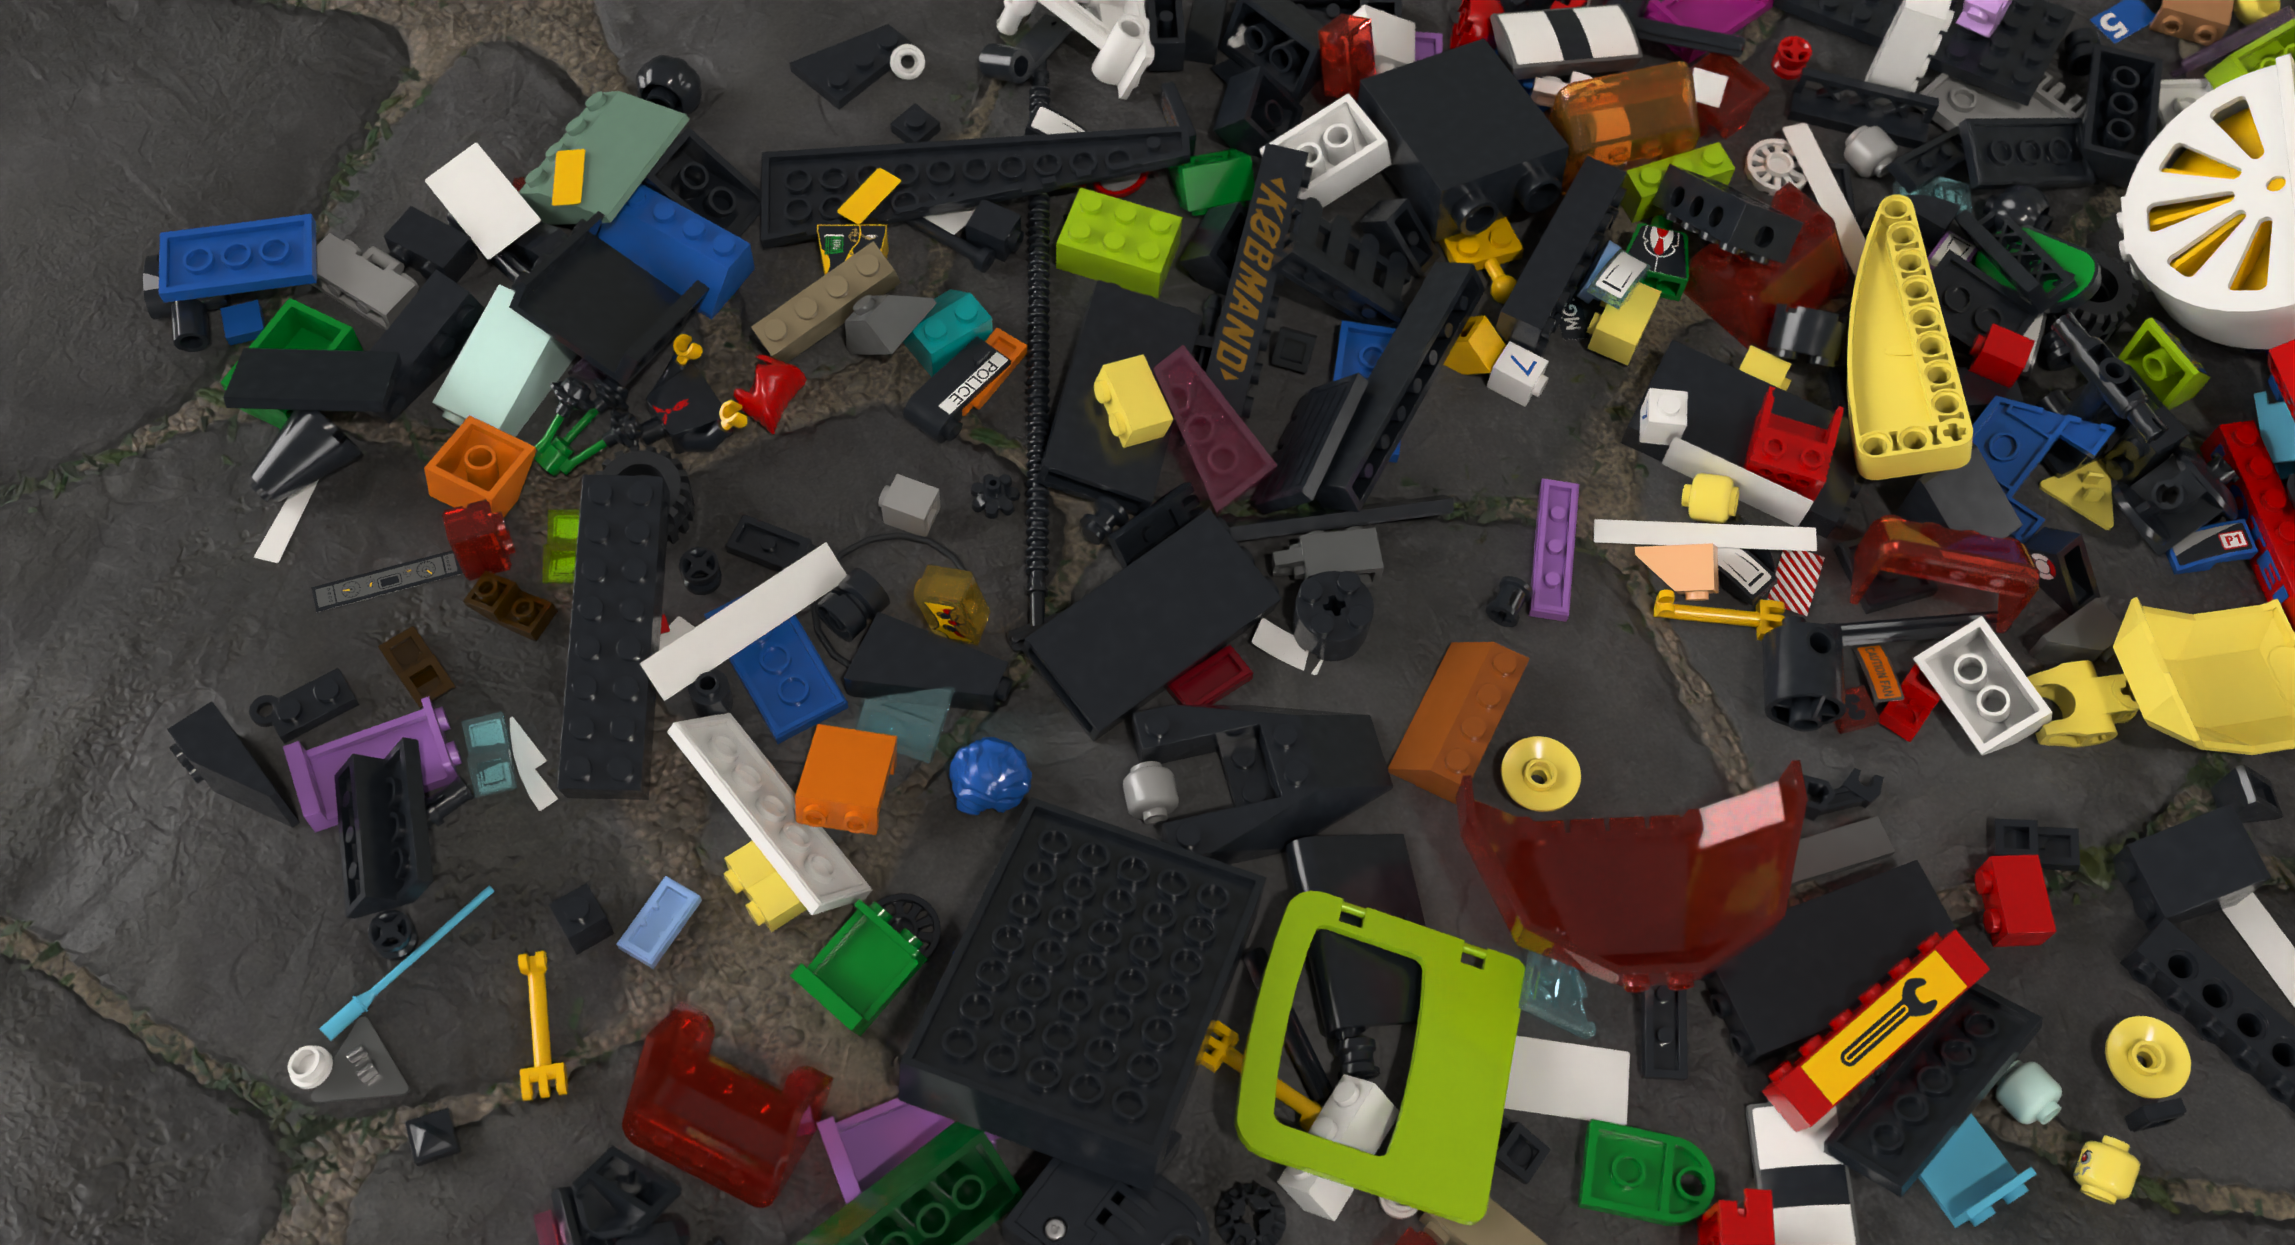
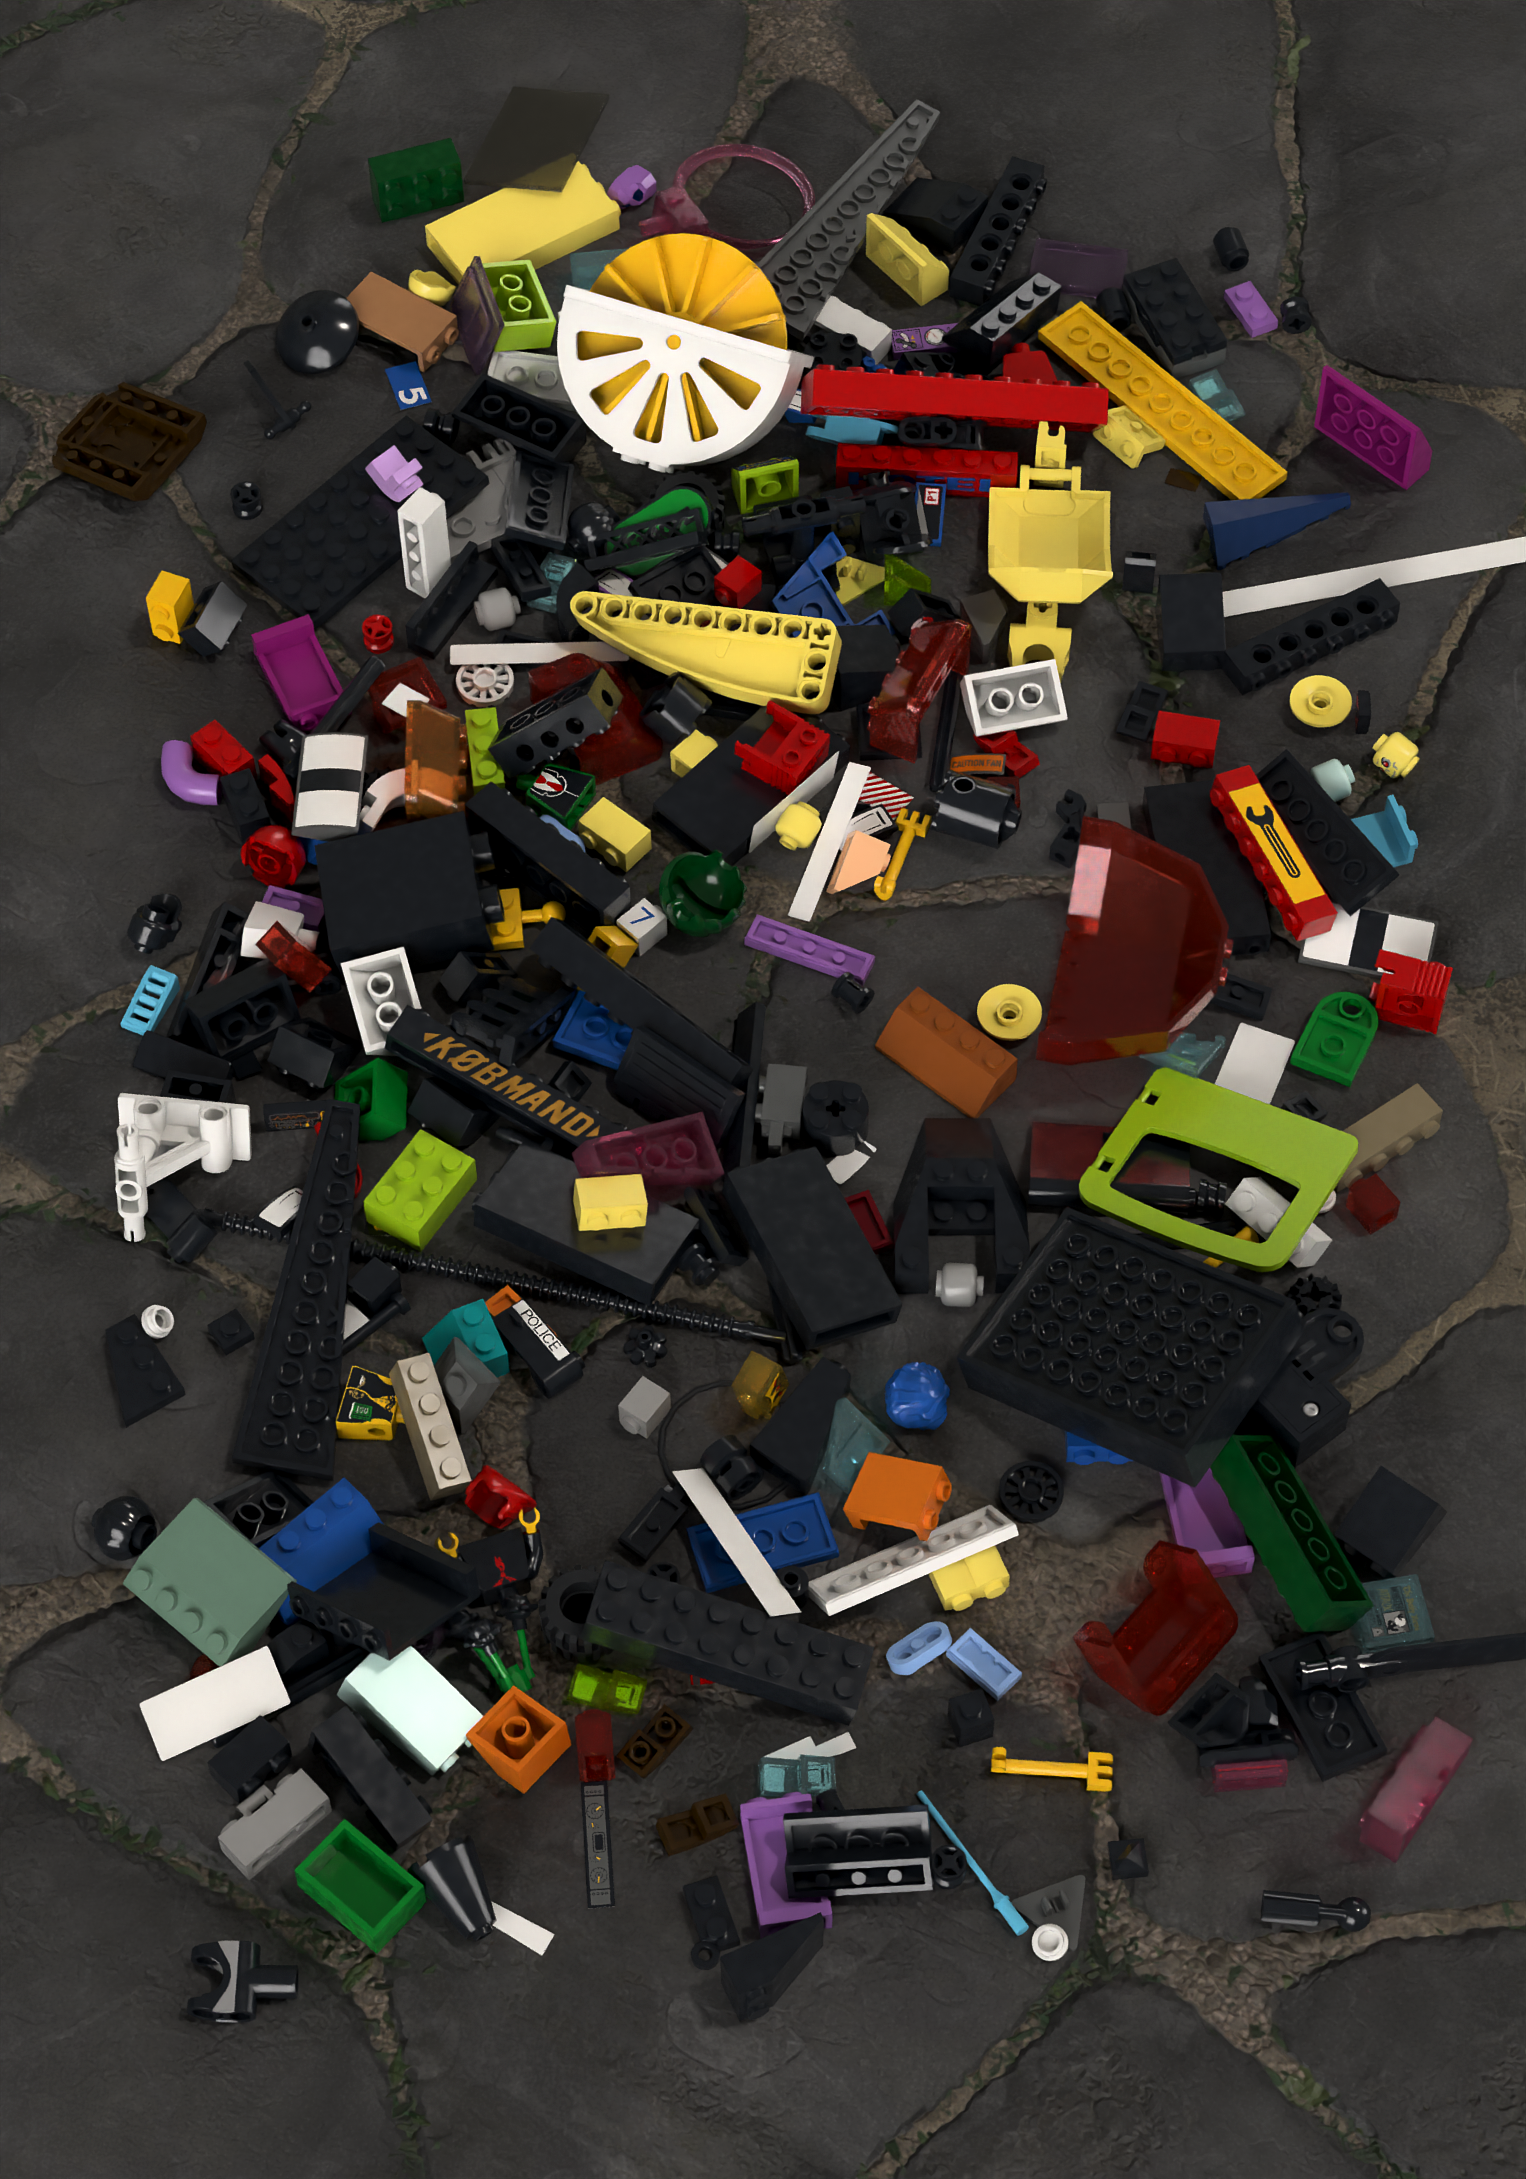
camera: 70 degrees left, 5 degrees down
blue plate [158,214,317,303] -> none
blue tile [220,300,266,345] -> none
black tile [223,348,402,412] -> none
yellow sticker [552,149,585,206] -> none
green panel [790,899,927,1037] -> none
yellow sticker [837,168,901,224] -> none
slope [1587,249,1652,310] -> none
white brick [1639,388,1688,445] -> none
none -> dark green piece [659,849,747,937]
none -> clear neon green slope [884,554,931,605]
none -> light blue plate [886,1621,952,1675]

